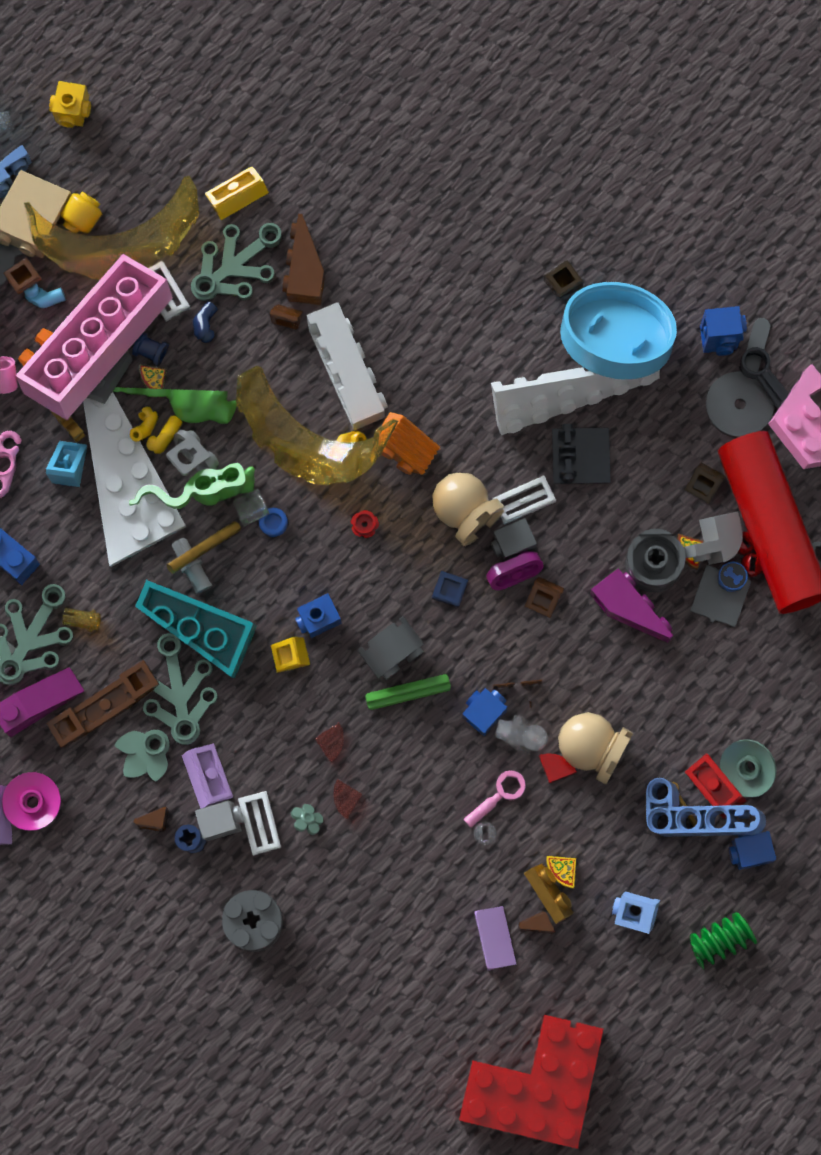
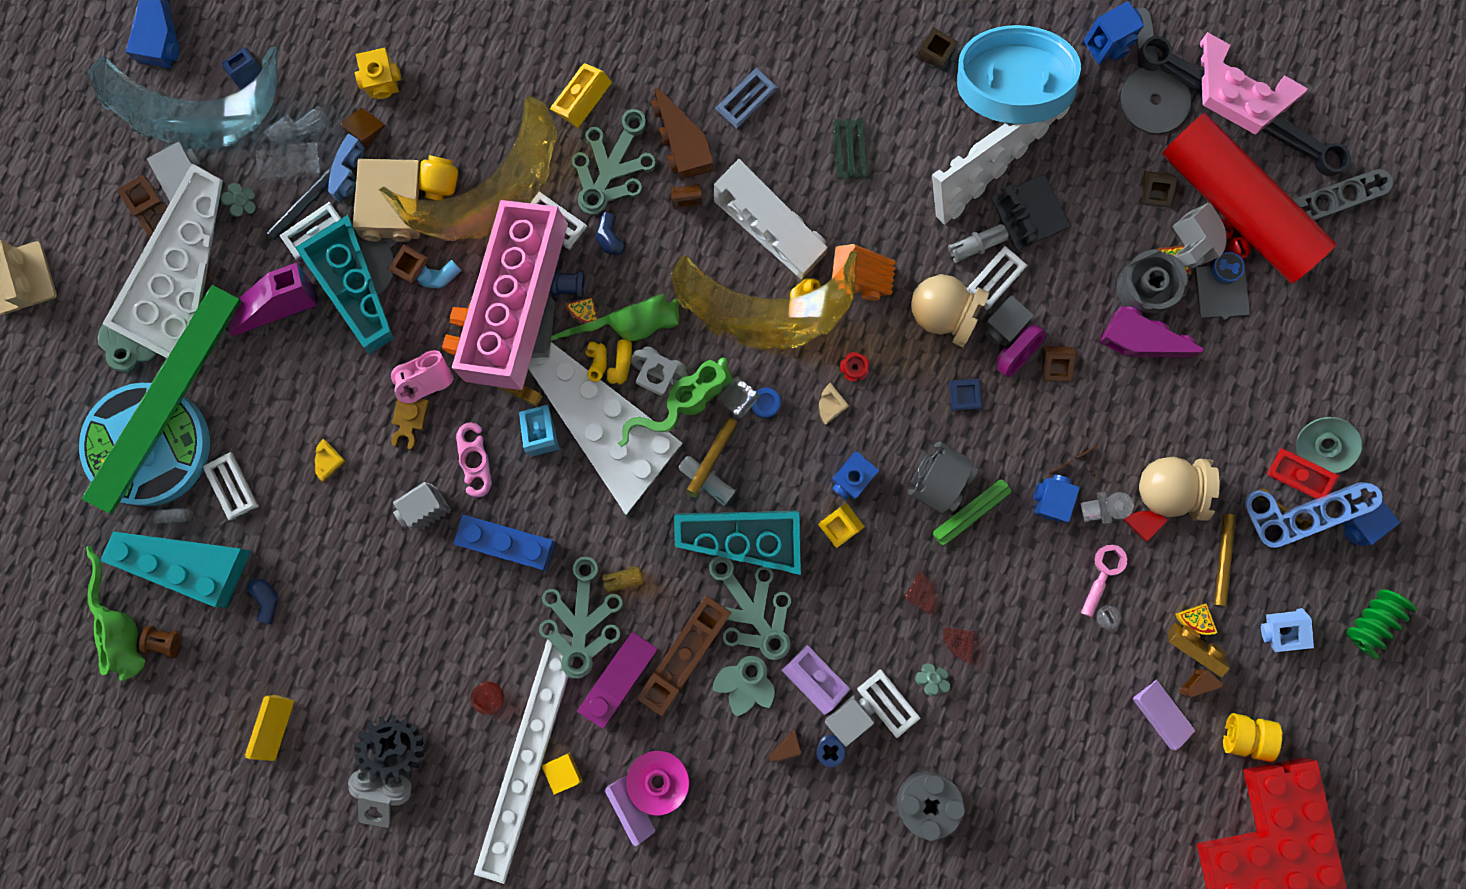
camera: 30 degrees left, 5 degrees up
none -> reddish brown slope [340,108,386,148]
none -> sand blue tile [715,67,777,130]
none -> tan tile [819,383,849,426]
none -> clear green tile [833,118,867,179]
none -> light grey axle [948,224,1009,263]
none -> pearl gold bar [1214,514,1236,606]
none -> yellow wheel [1223,713,1282,762]

